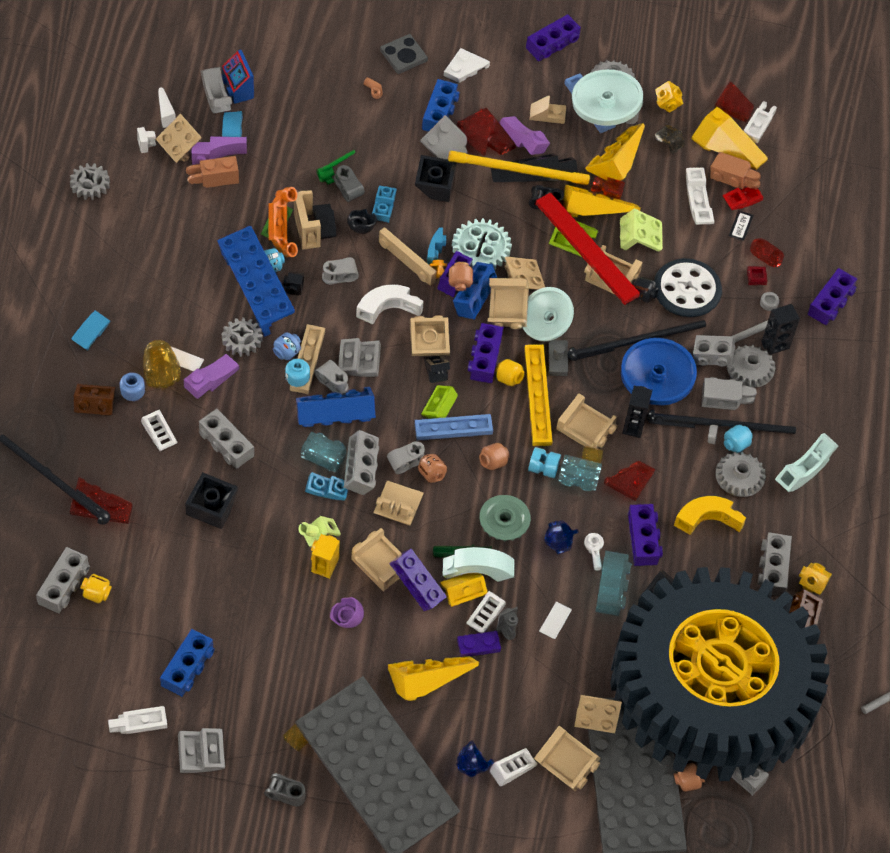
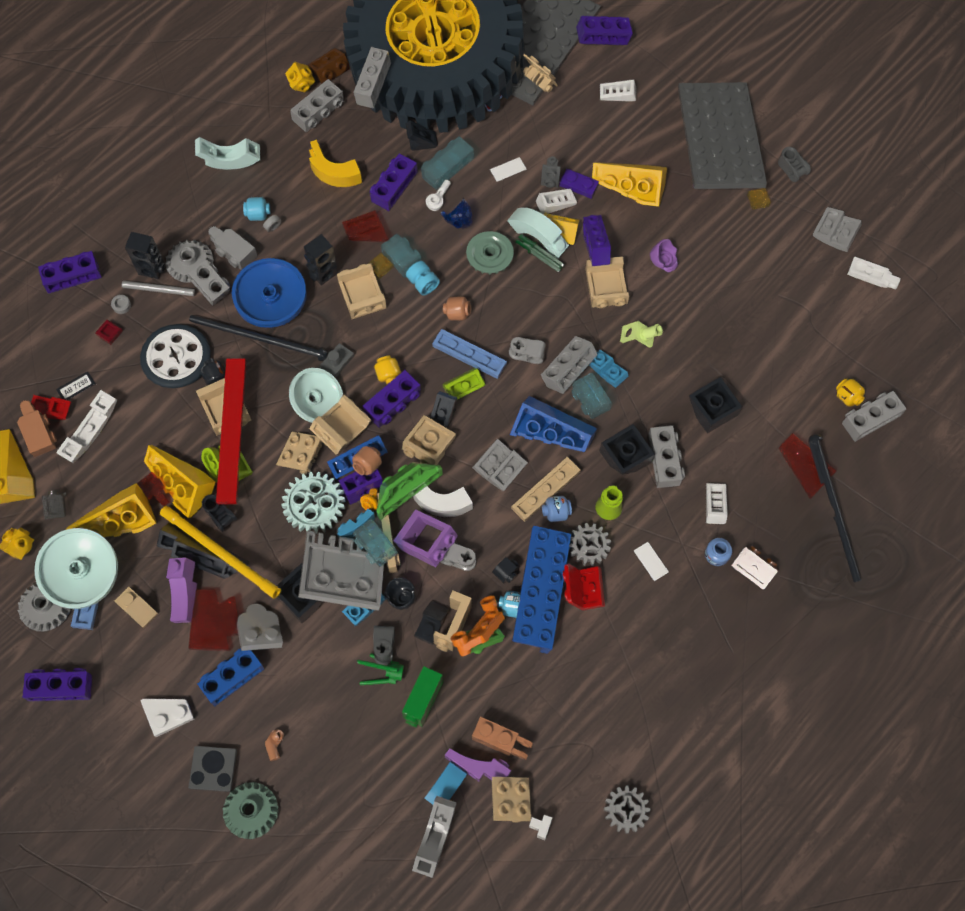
camera: 140 degrees left, 10 degrees up
dark azure slope [71,310,111,351] -> none
clear yellow hair [143,340,180,389] -> none
white slope [158,87,176,128] -> none
blue brick [160,629,215,697] -> none
medium lavender slope [184,354,239,399] -> none
blue slope [221,50,254,104] -> none
medium azure head [285,359,310,387] -> none
yellow brick [311,534,340,579] -> none
light grey piece [314,360,349,395] -> none
tan hinge [374,481,424,526] -> none
nougat head [418,454,447,483] -> none
clear blue helmet [456,740,494,777] -> none
yellow plate [524,345,552,446] -> none
tan panel [534,726,601,791] -> none
yellowish green bracket [620,208,663,252] -> none
black bar [646,409,796,434] -> none
light grey gear [716,451,766,497] -> none
clear red plate [750,238,784,267] -> none
none -> sand green gear [223,782,278,839]
none -> light grey hinge [298,531,385,611]
none -> clear light blue brick [353,519,398,567]
none -> light grey brick [354,47,391,108]
none -> bright green wedge [377,462,443,520]
none -> medium lavender window [393,509,458,567]
none -> green brick [402,666,443,728]
none -> red bracket [563,564,605,610]
none -> dark purple brick [576,16,633,45]
none -> lime plant [595,486,623,520]
none -> black slope [599,424,655,475]

